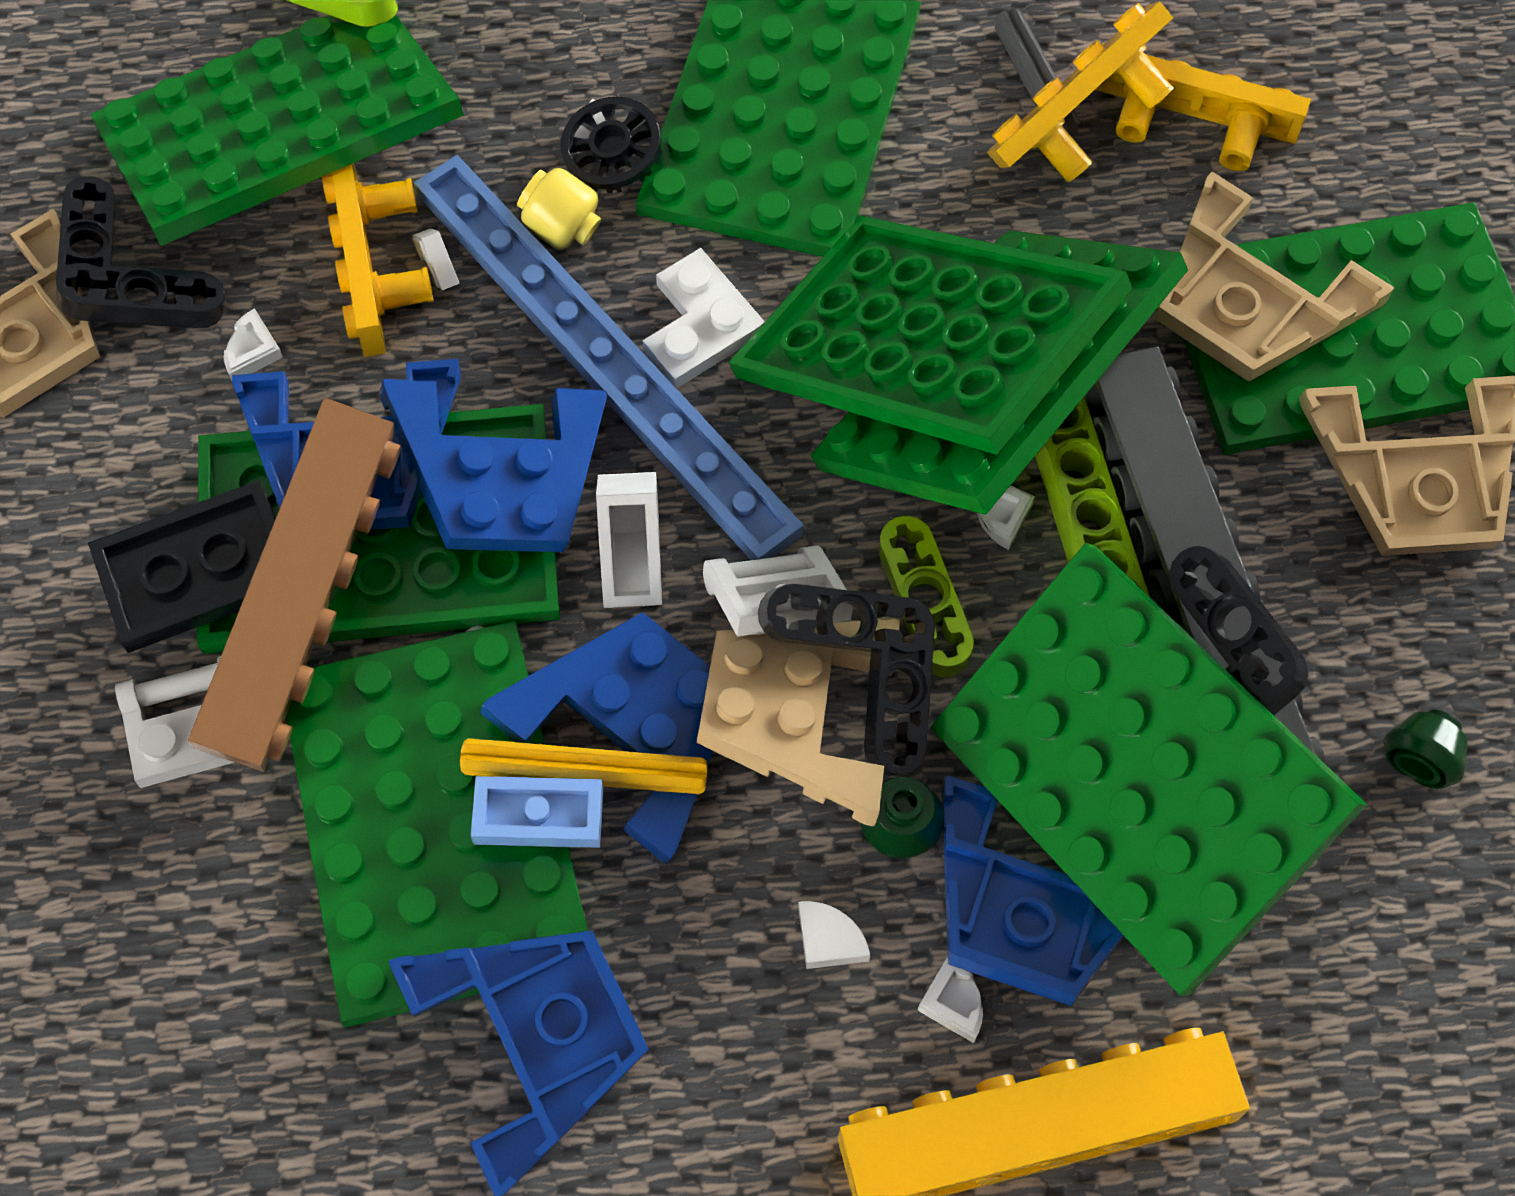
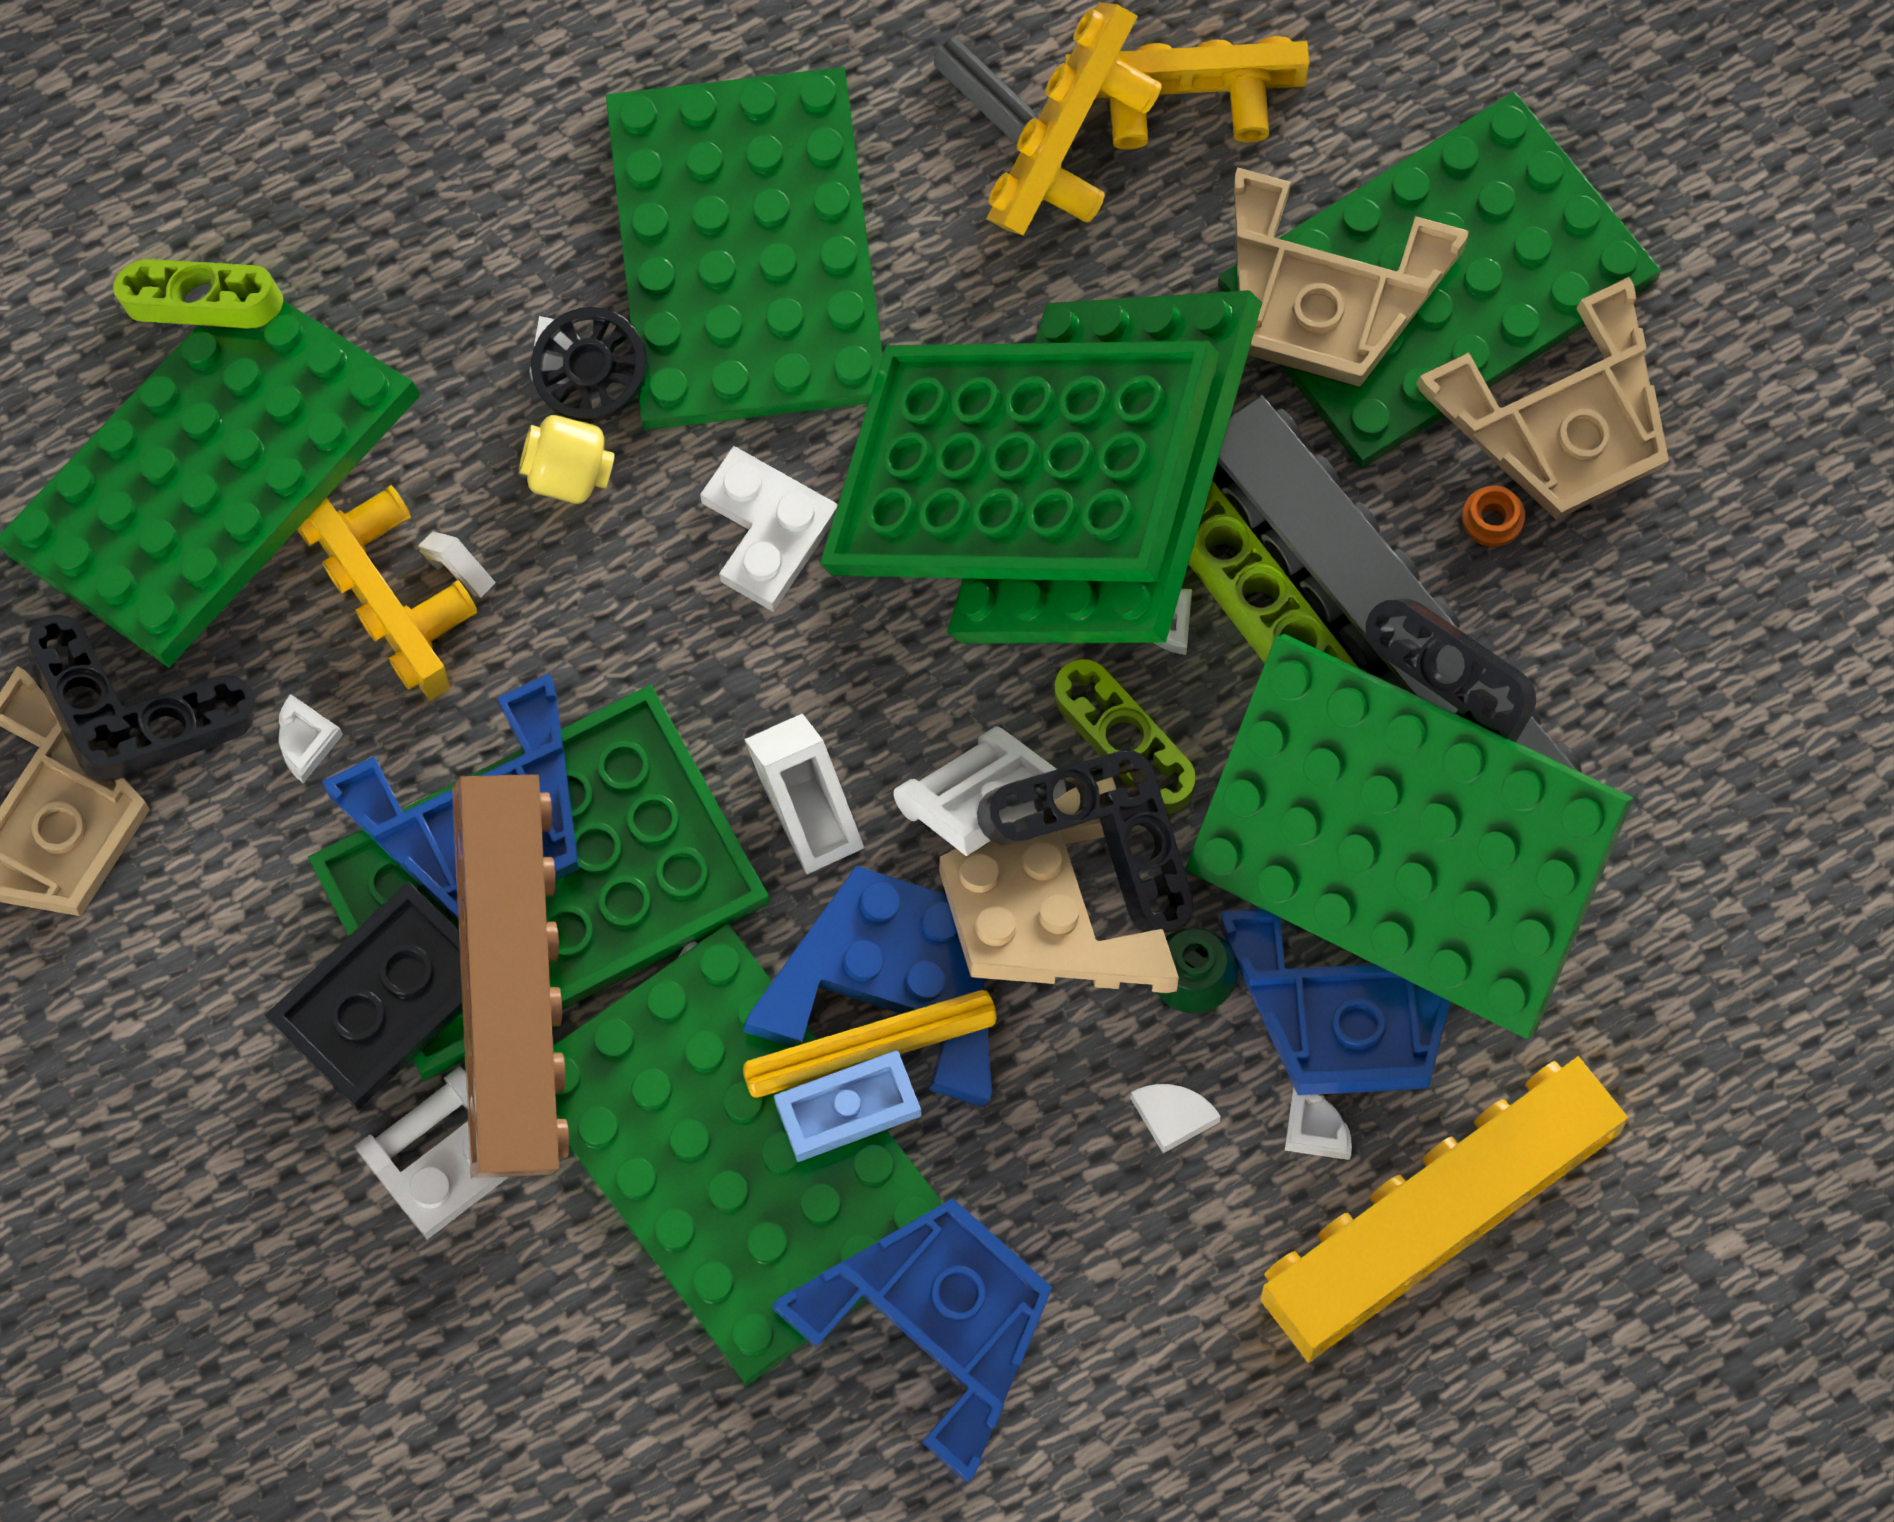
camera: 20 degrees left, 5 degrees up
blue wing [379,379,607,552] -> none
medium blue plate [413,155,804,560] -> none
dark green cone [1383,709,1468,789] -> none
none -> orange plate [1462,485,1525,547]

